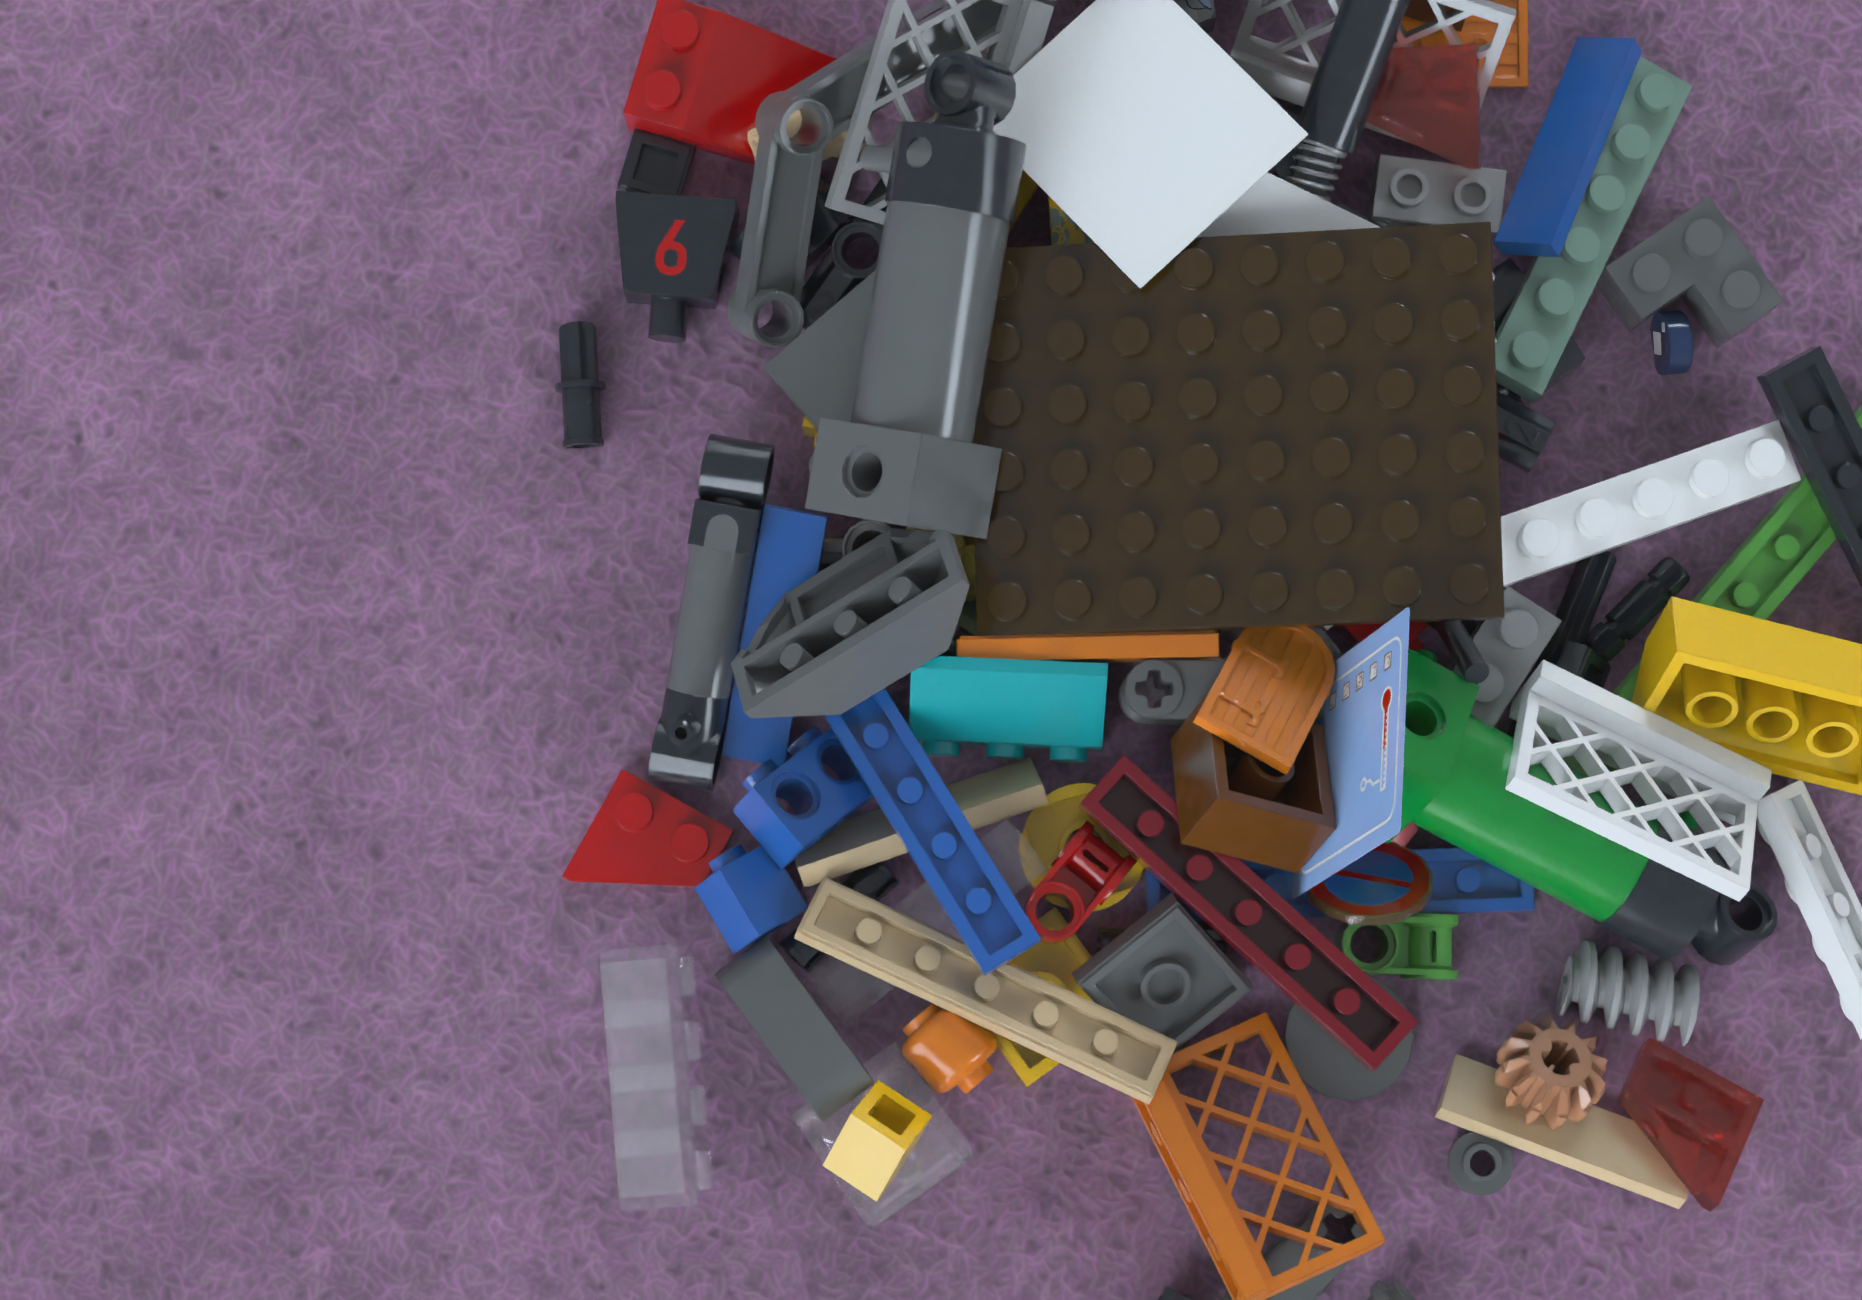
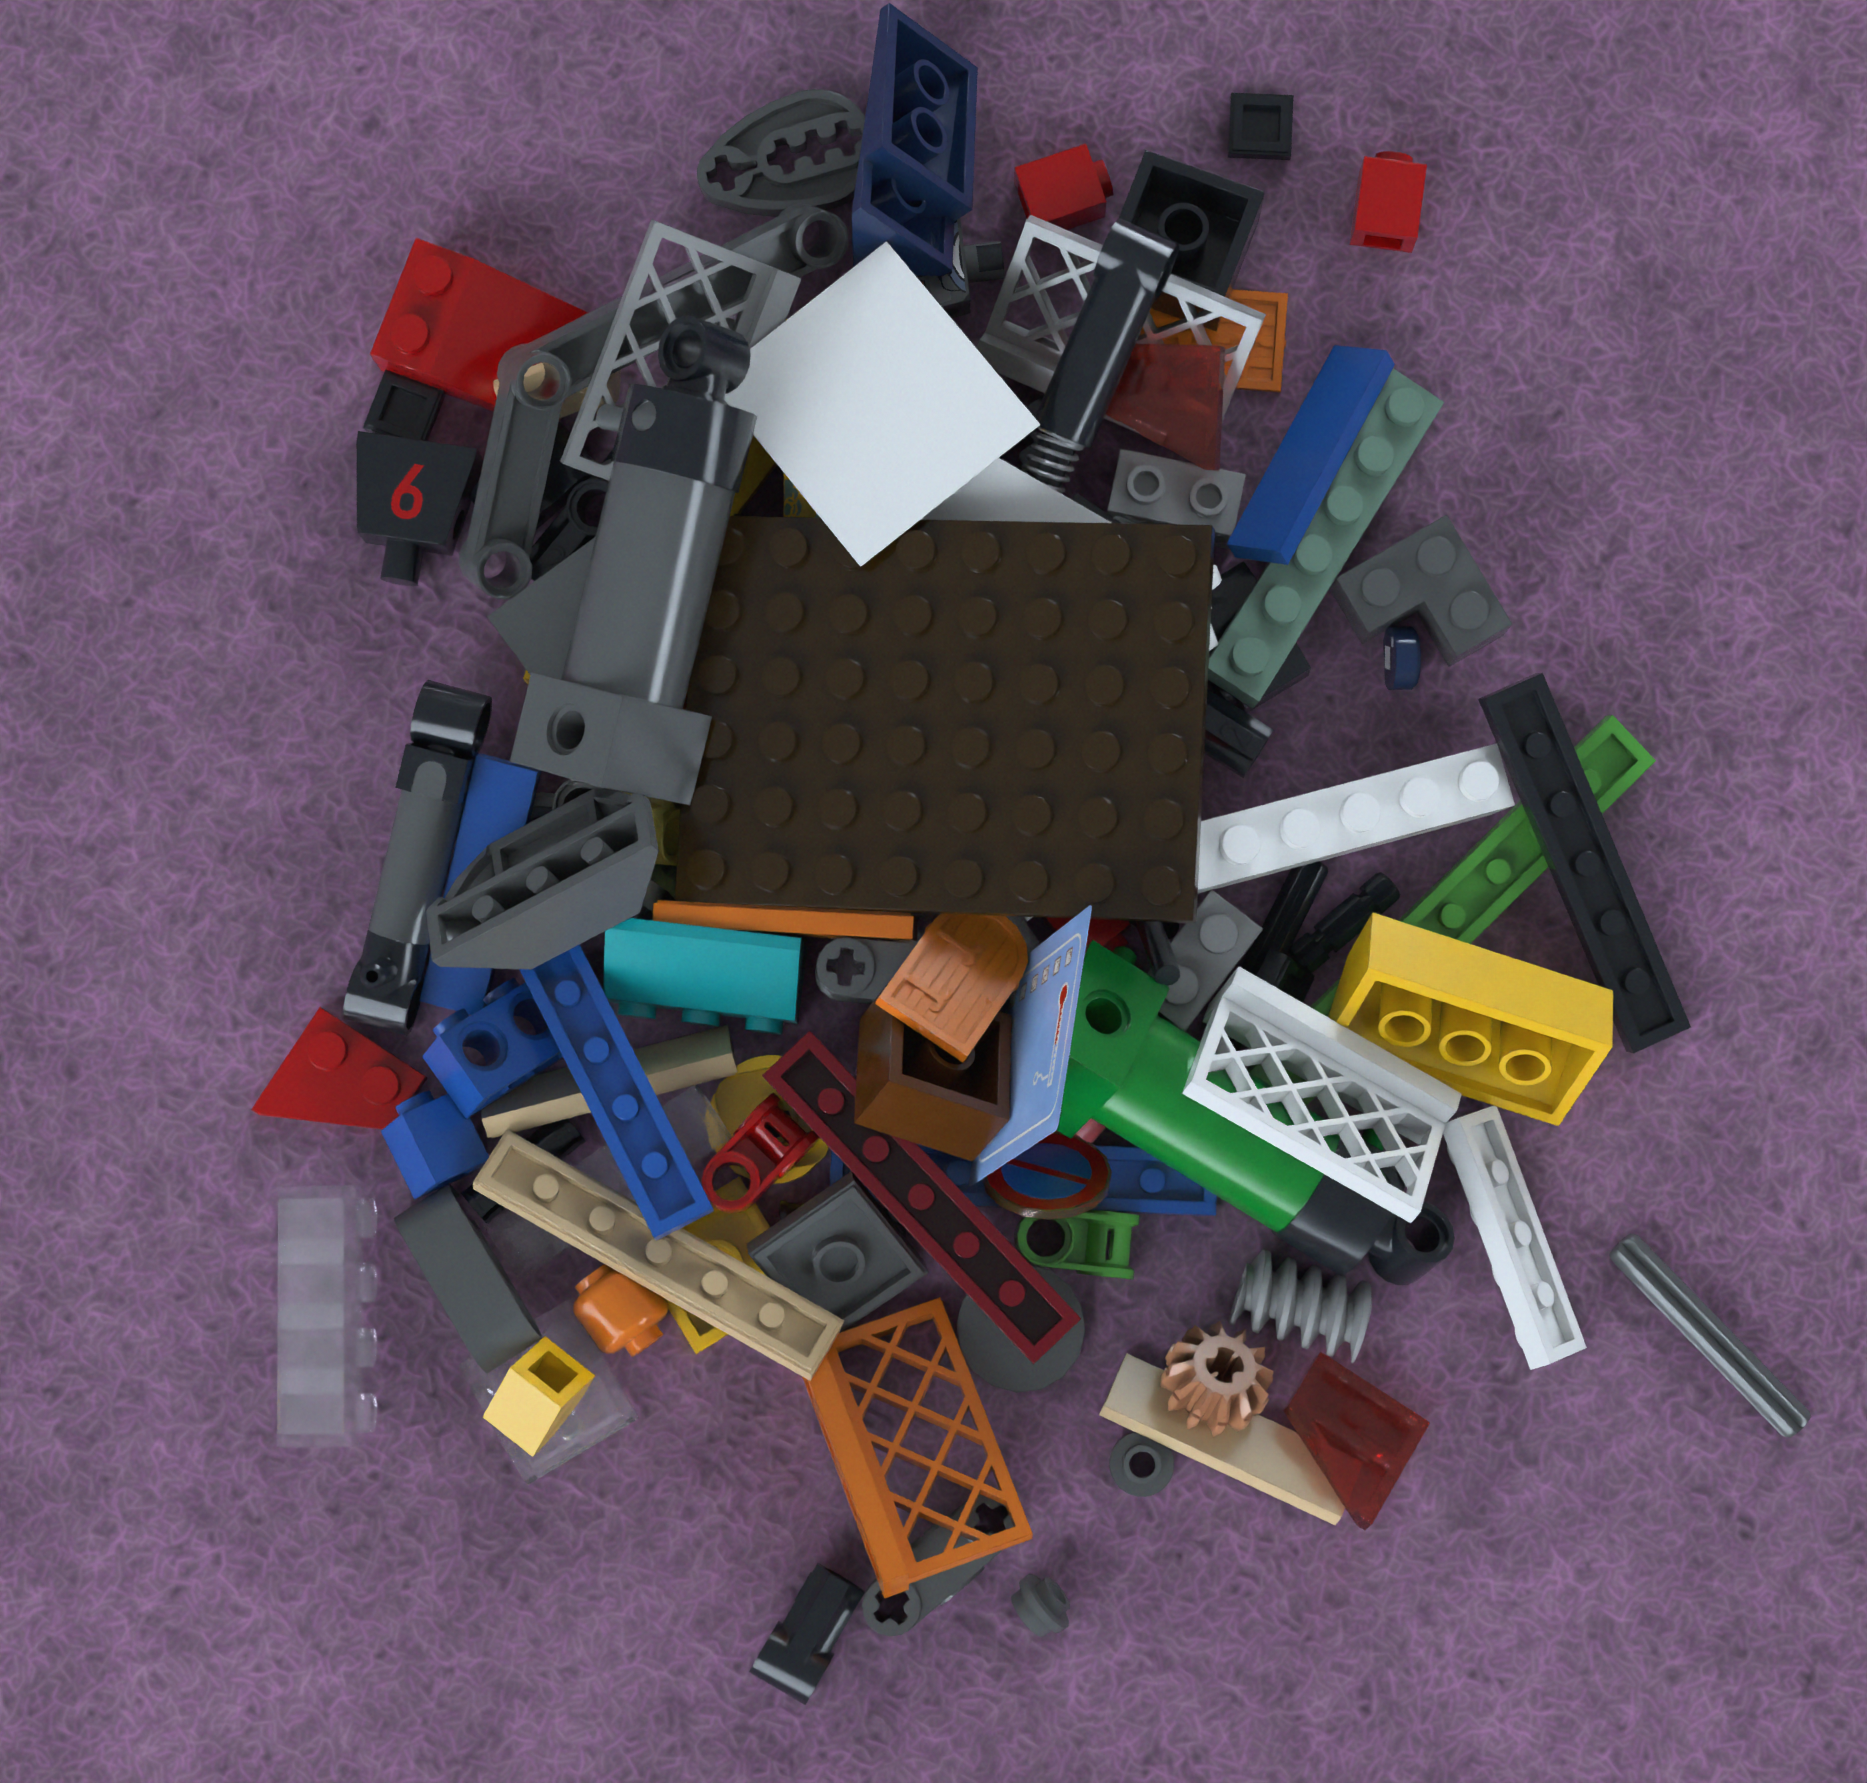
camera: 10 degrees right, 0 degrees up
black axle [555,321,606,449] -> none

